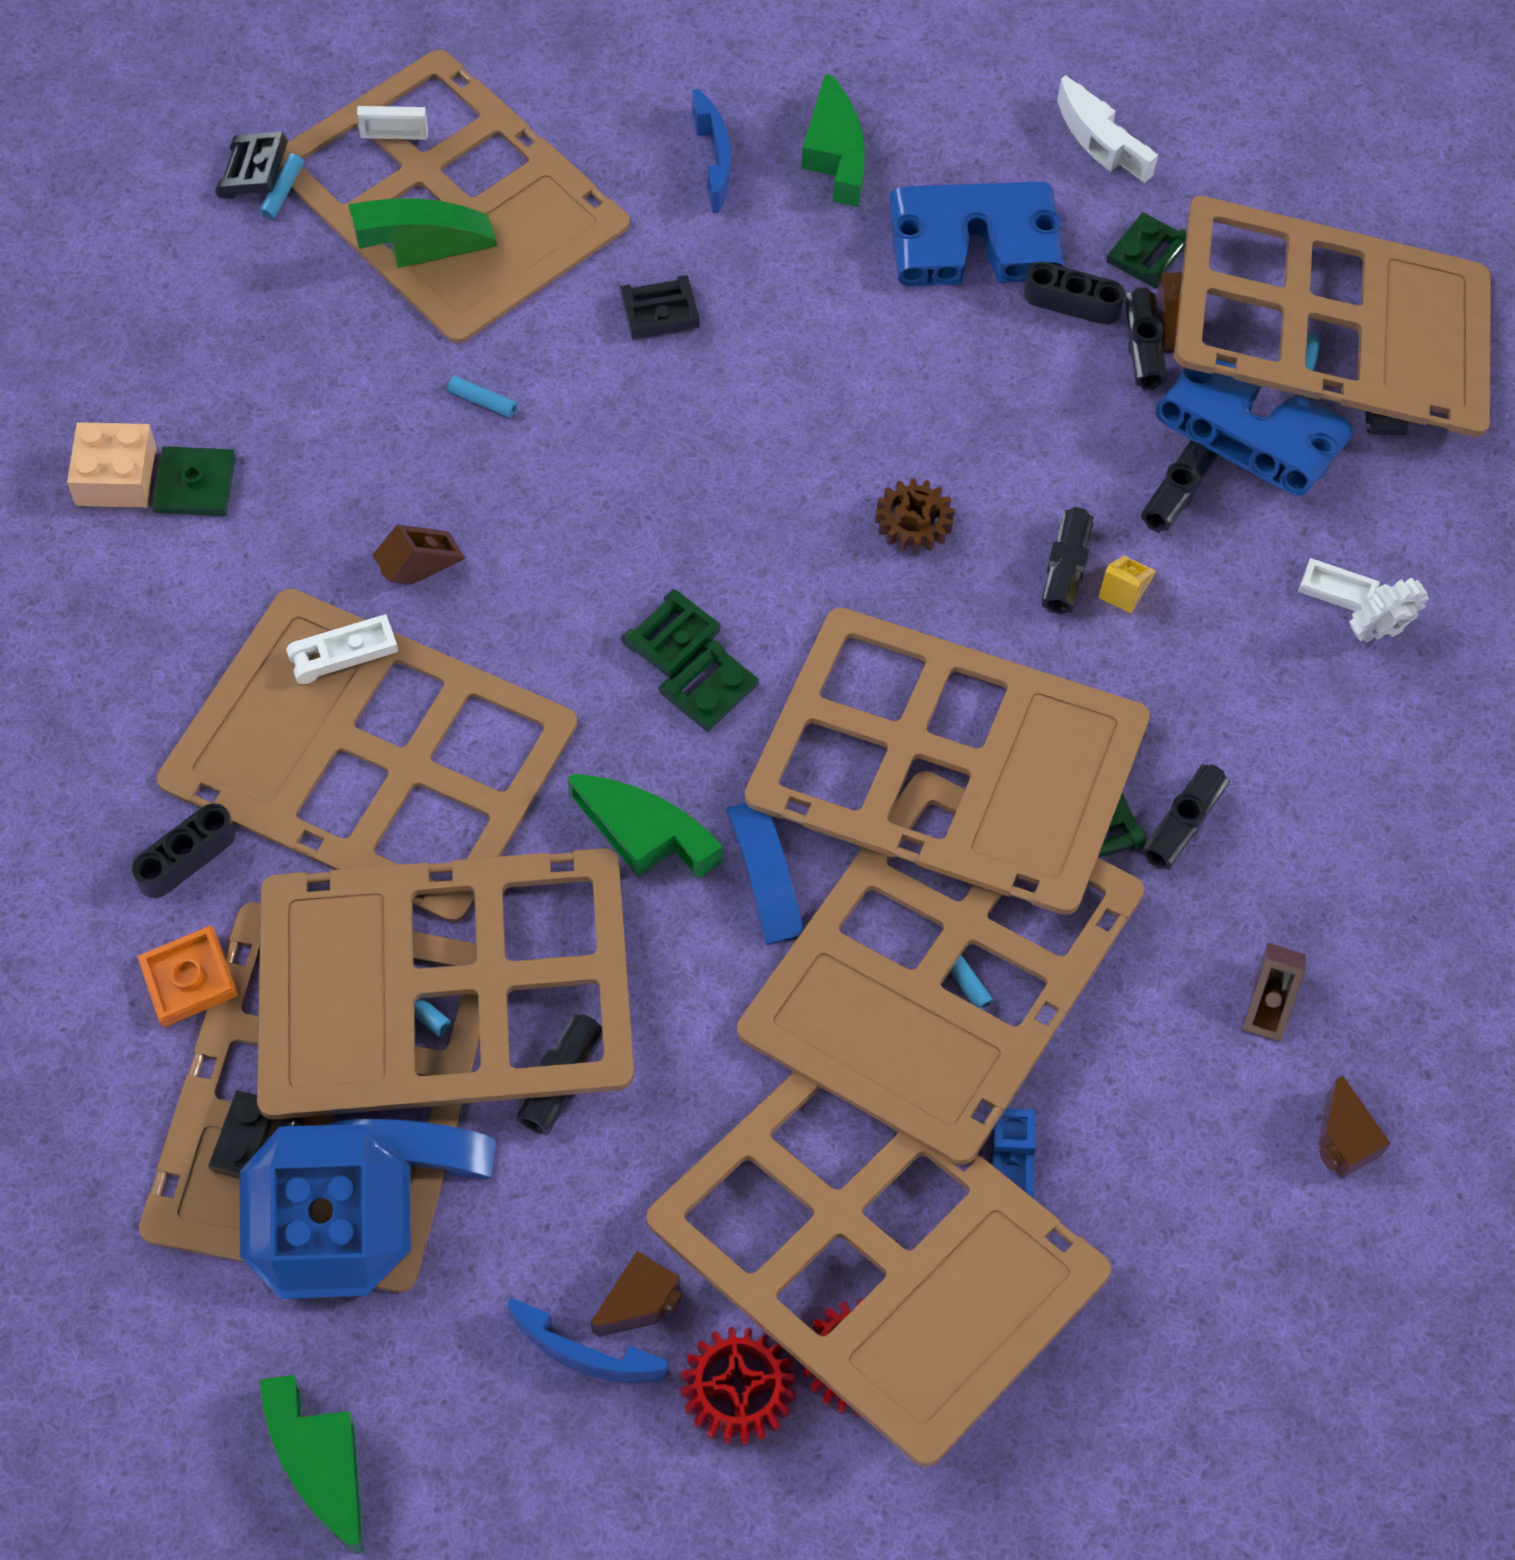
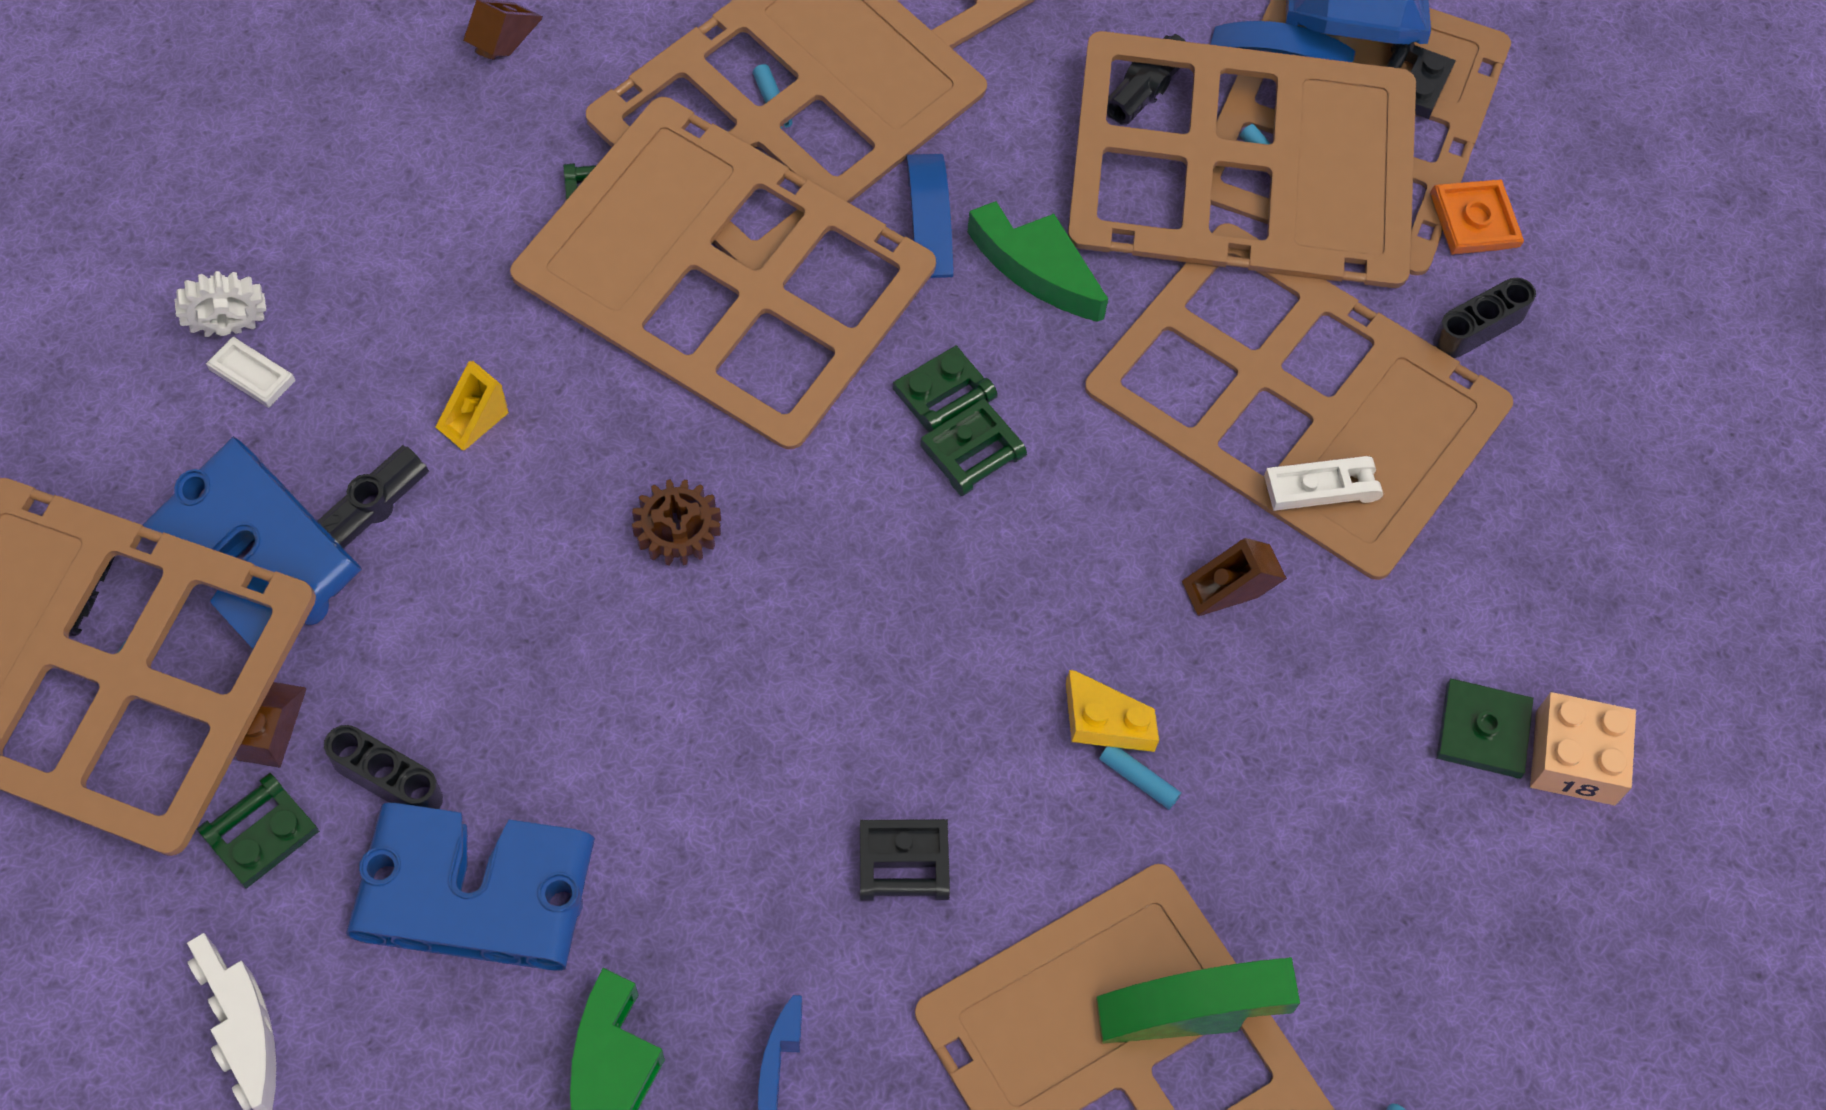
camera: 170 degrees left, 0 degrees up
black piece [1041,507,1094,615] -> none
black piece [1124,288,1167,390] -> none
black piece [1141,764,1230,870] -> none
none -> yellow wing [1066,670,1159,752]

